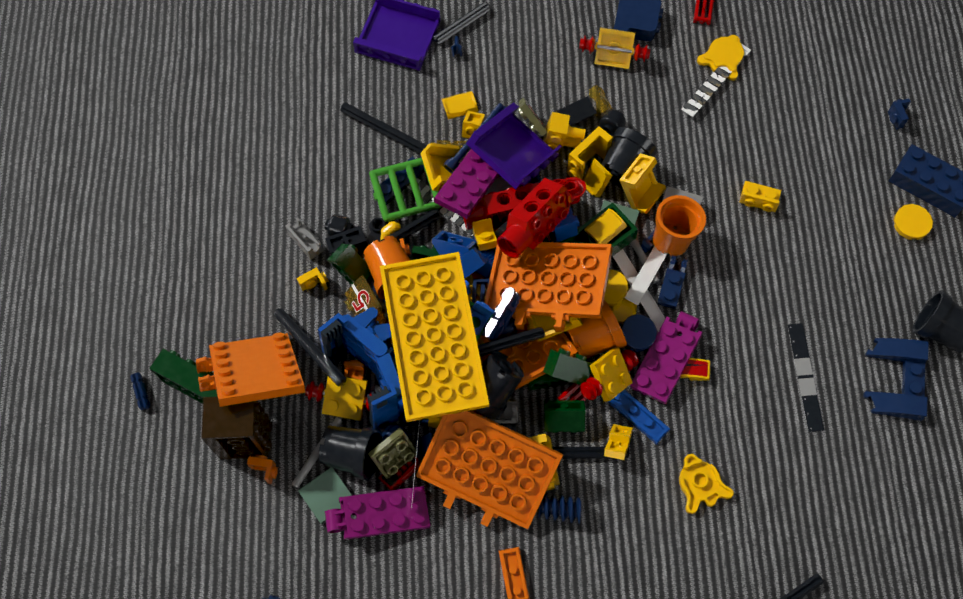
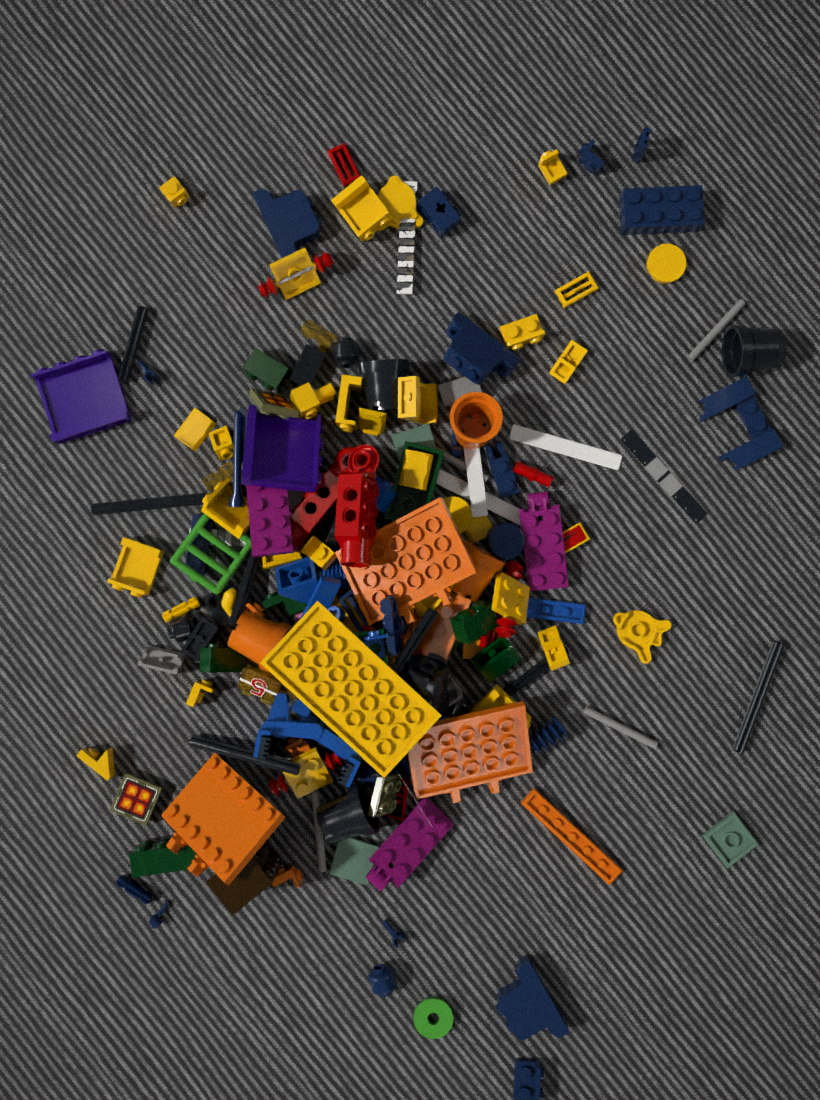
camera: 30 degrees left, 20 degrees up
none -> yellow slope [76,747,115,781]
none -> yellow panel [107,537,165,598]
none -> tile [110,772,163,826]
none -> dark blue hand [149,900,171,929]
none -> yellow axle [162,597,200,622]
none -> dark green brick [242,348,291,392]
none -> yellow tile [262,548,302,569]
none -> yellow panel [331,175,393,242]
none -> dark blue hand [382,919,404,948]
none -> dark blue brick [418,186,461,238]
none -> dark blue brick [444,312,521,385]
none -> light orange tile [463,639,483,659]
none -> white sticker [509,424,622,470]
none -> red pin [513,461,554,488]
none -> yellow bracket [538,149,568,186]
none -> yellow slope [549,340,588,384]
none -> yellow tile [554,271,599,308]
none -> light grey bar [583,706,658,749]
none -> dark blue tile [632,127,651,163]
none -> light grey bar [687,299,746,362]

